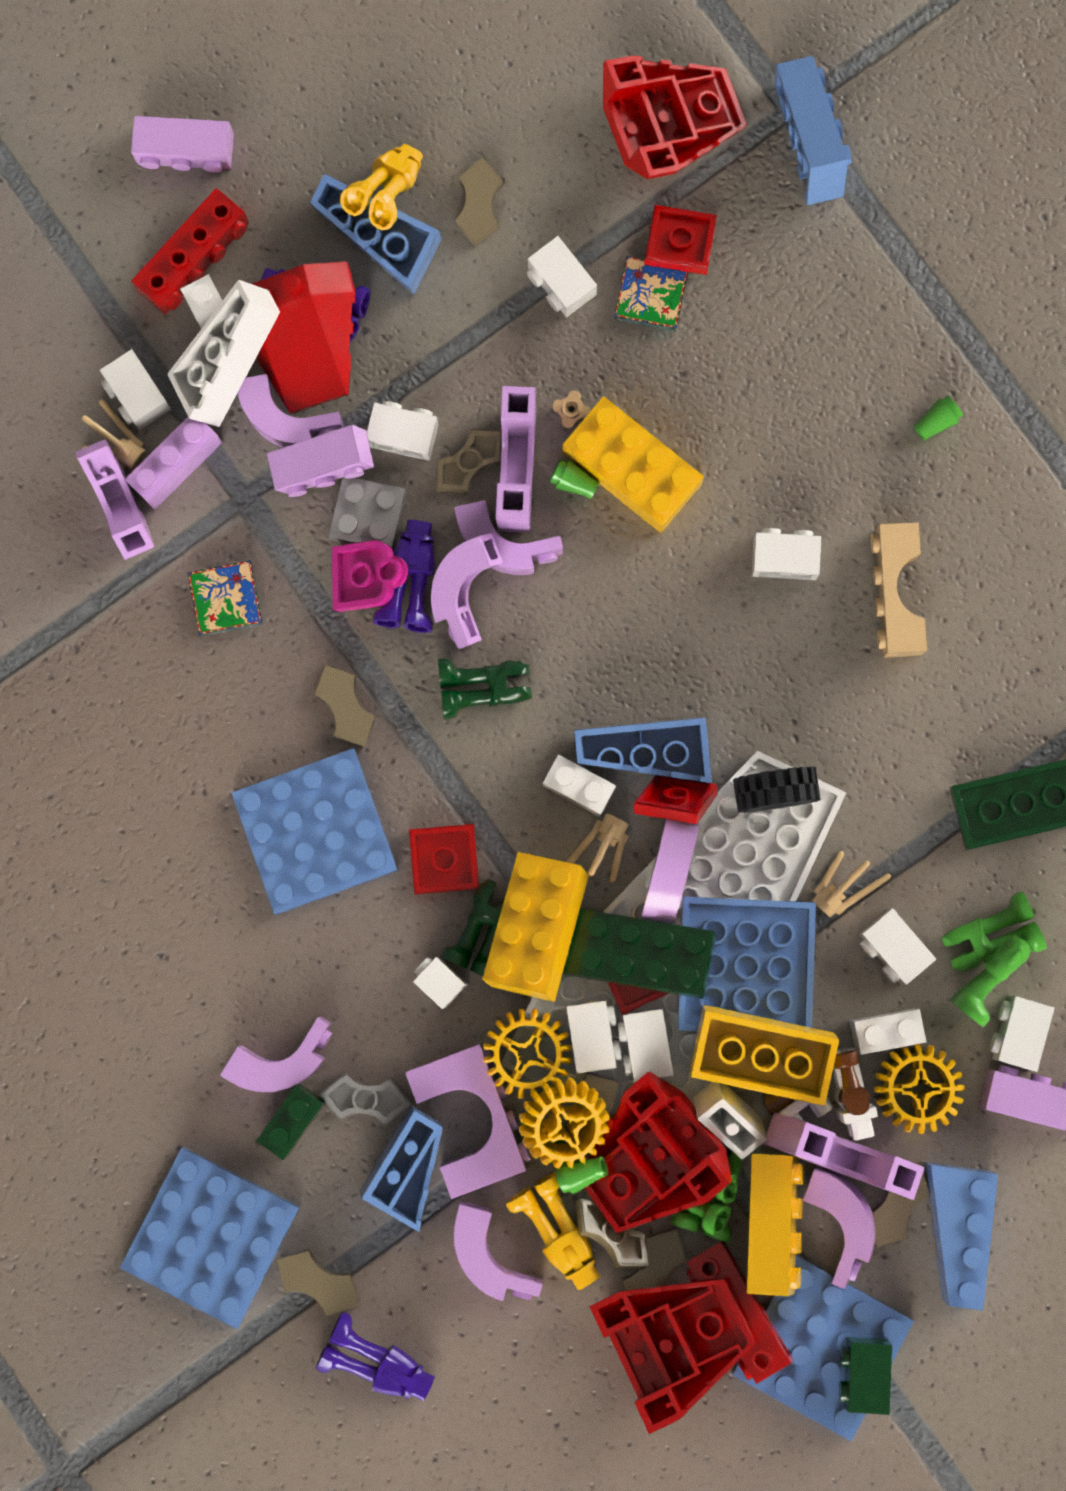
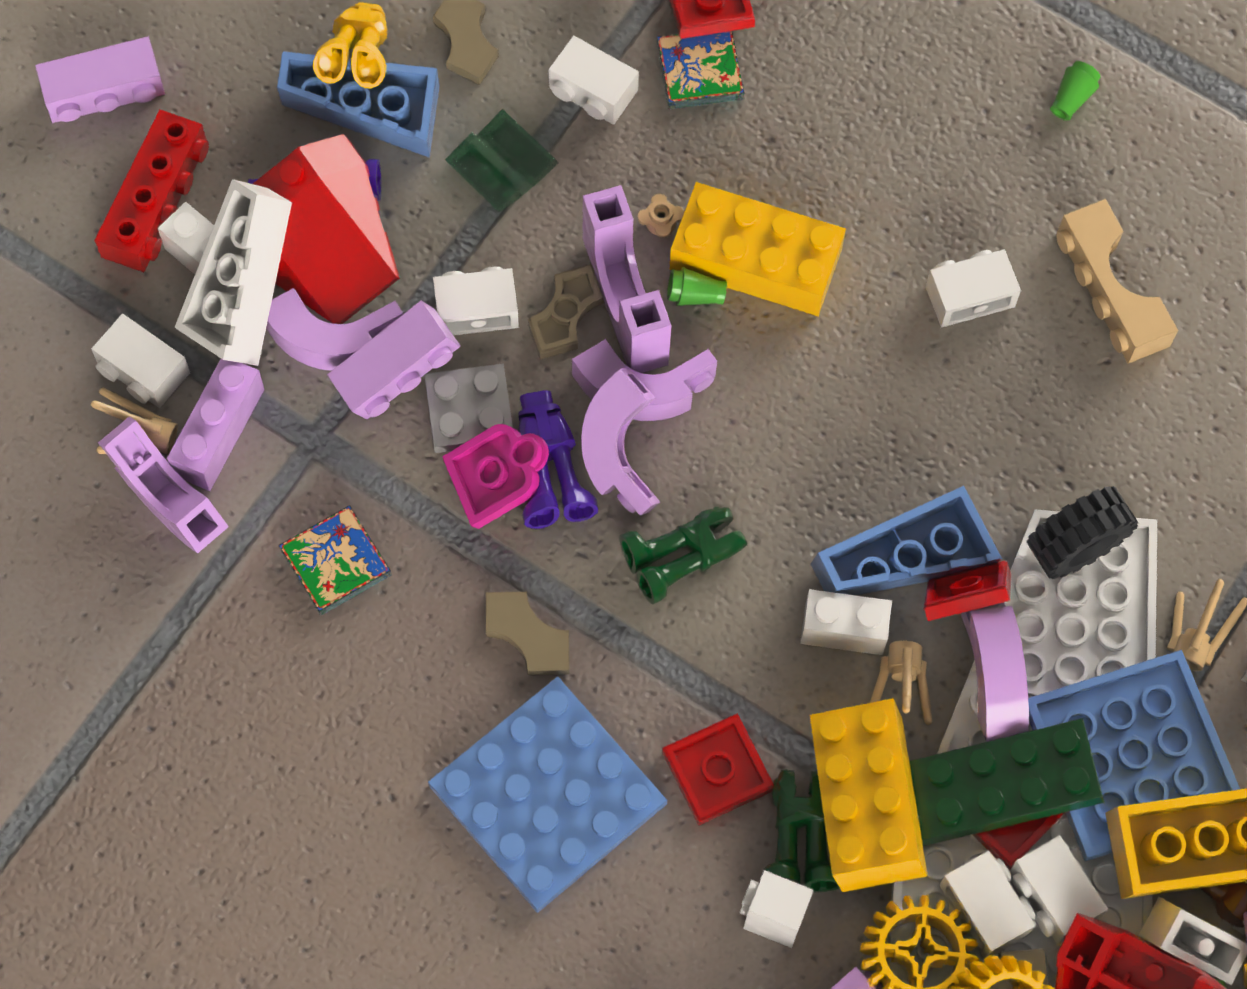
camera: 30 degrees left, 15 degrees down
none -> clear green slope [445,109,558,212]

